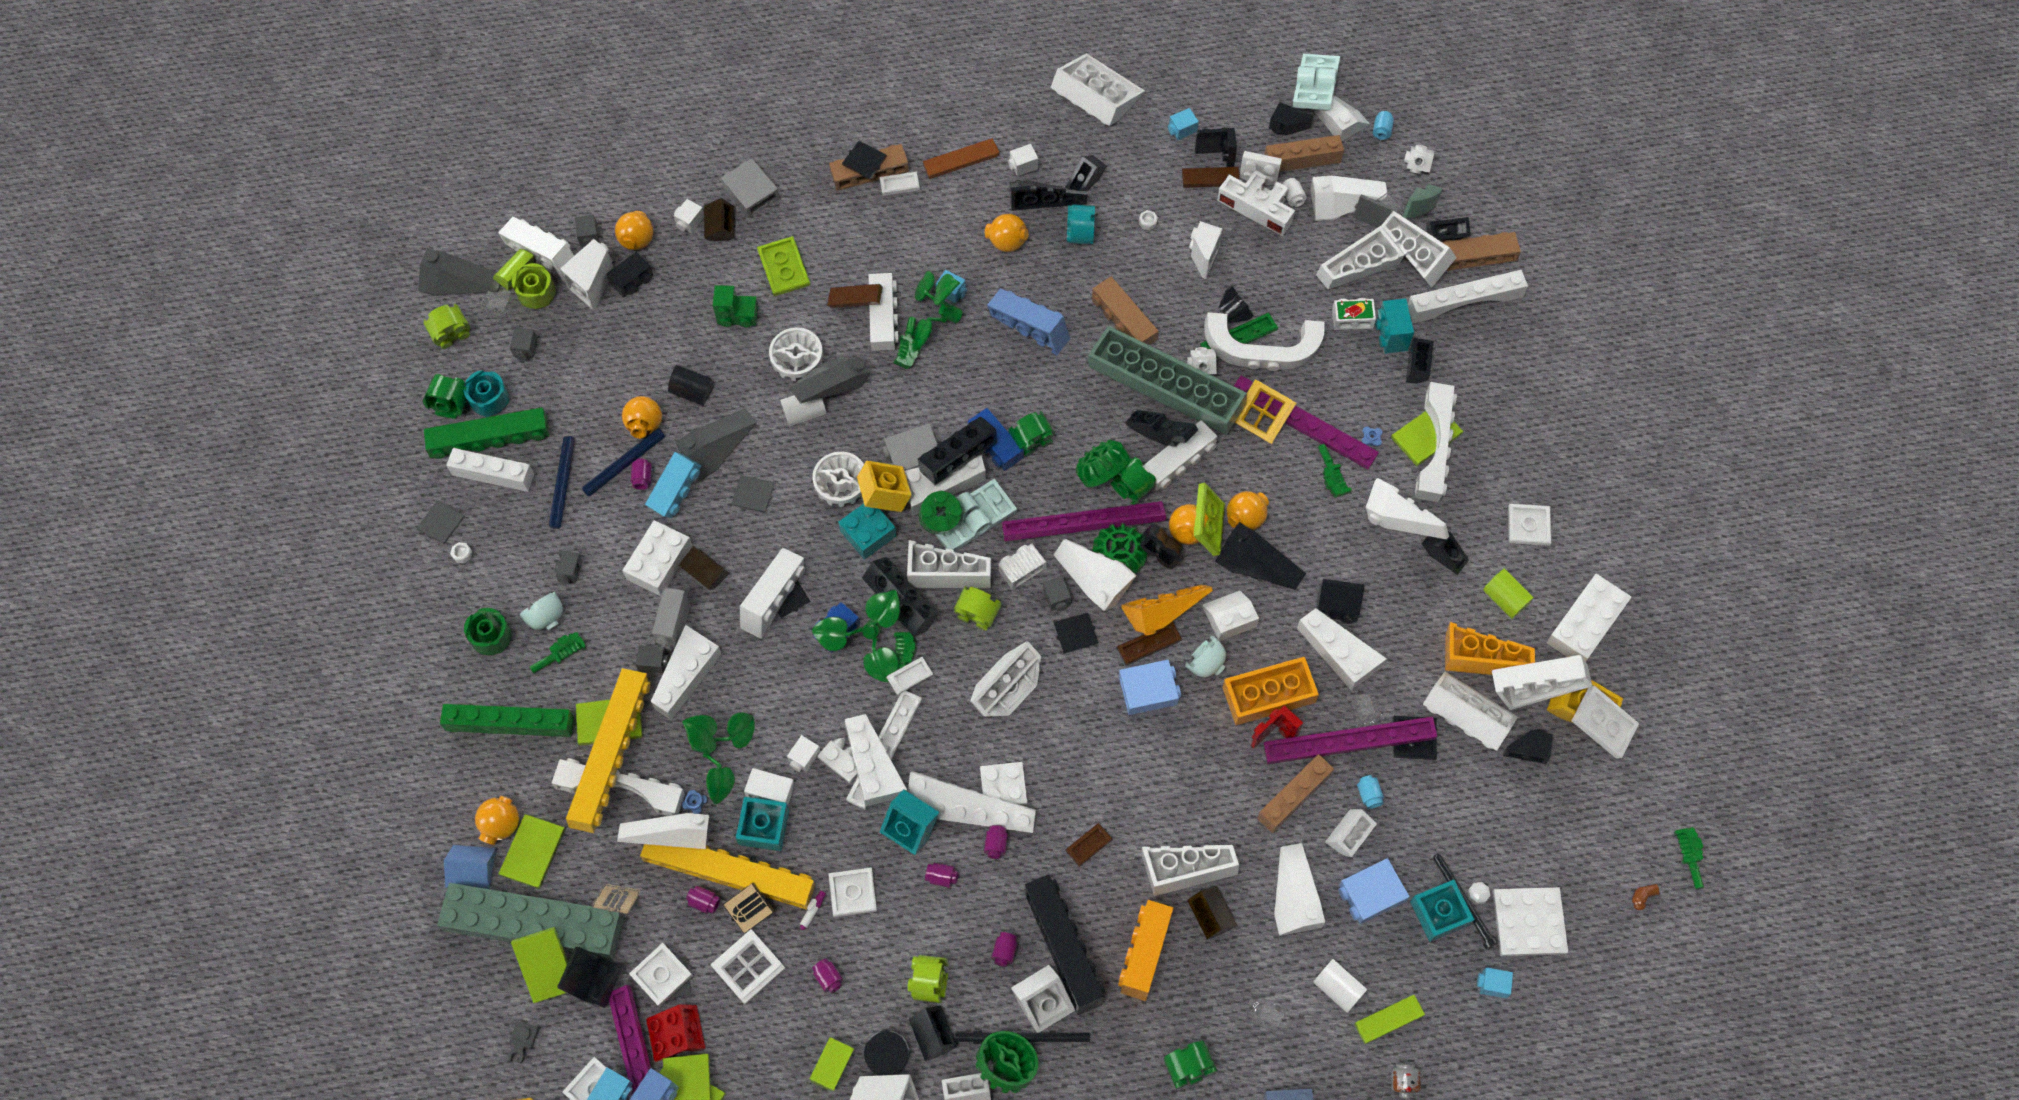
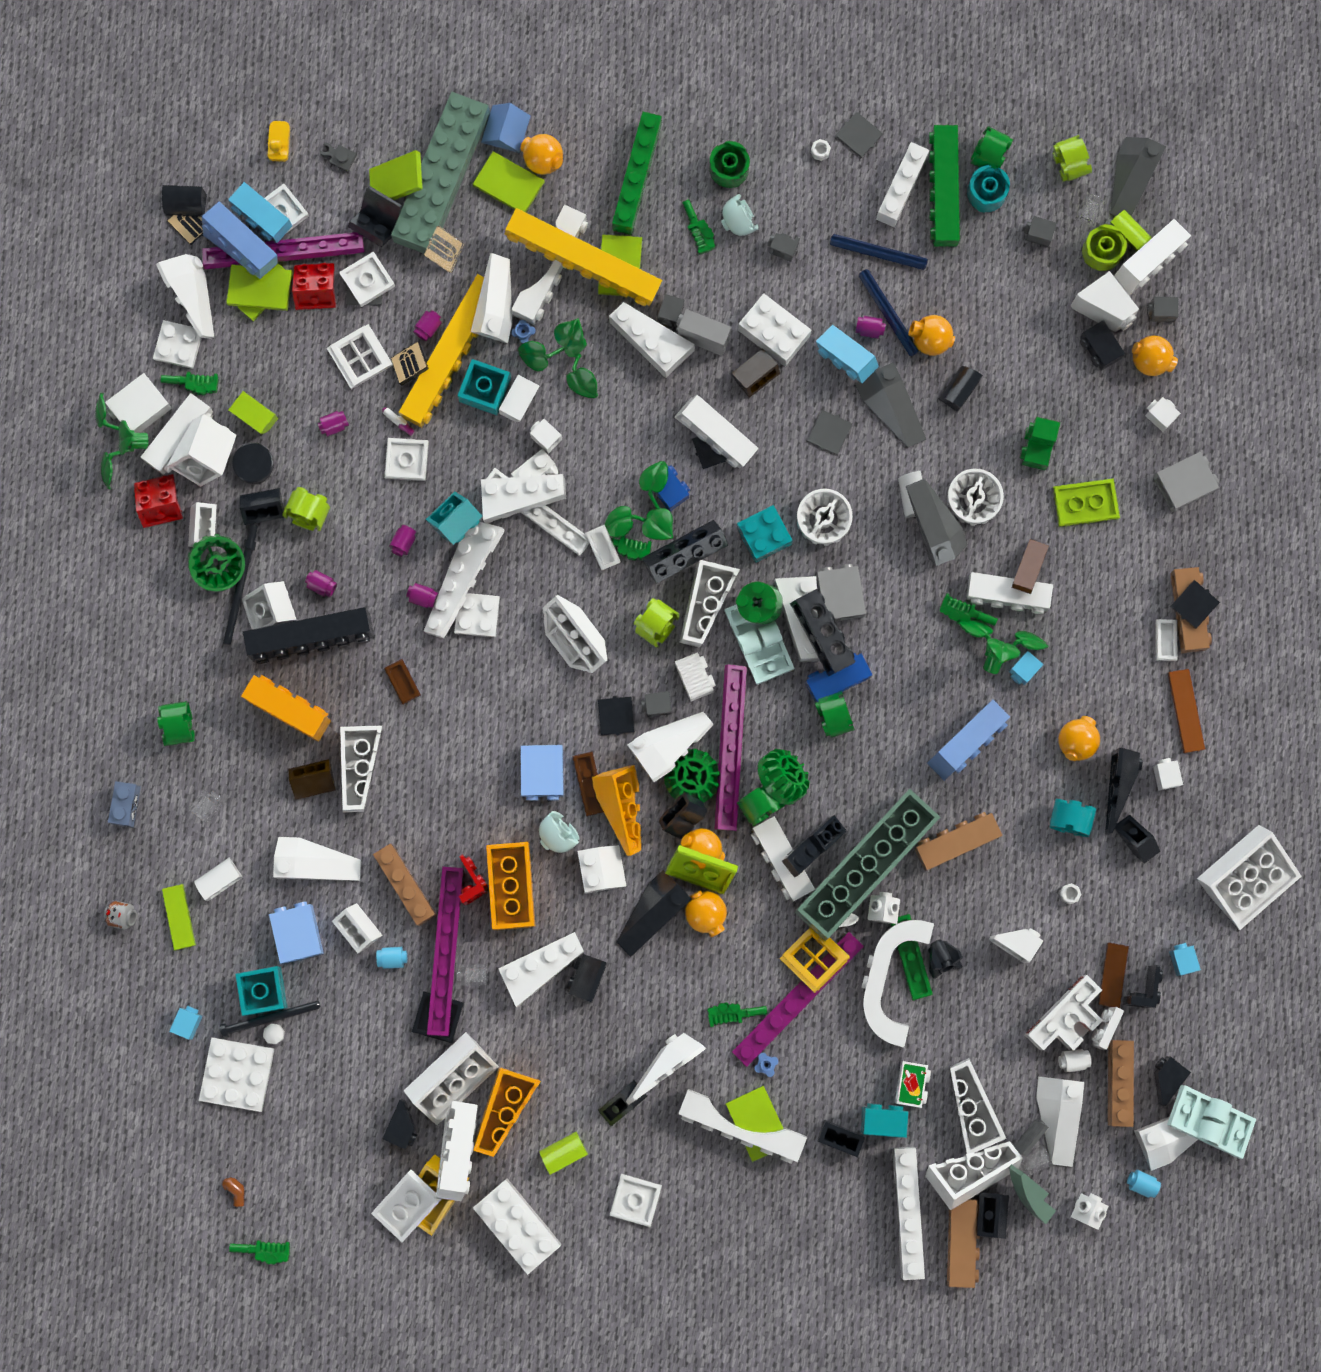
camera: 100 degrees right, 15 degrees up
dark brown brick [704,198,734,241] -> none
yellow brick [857,460,912,512] -> none

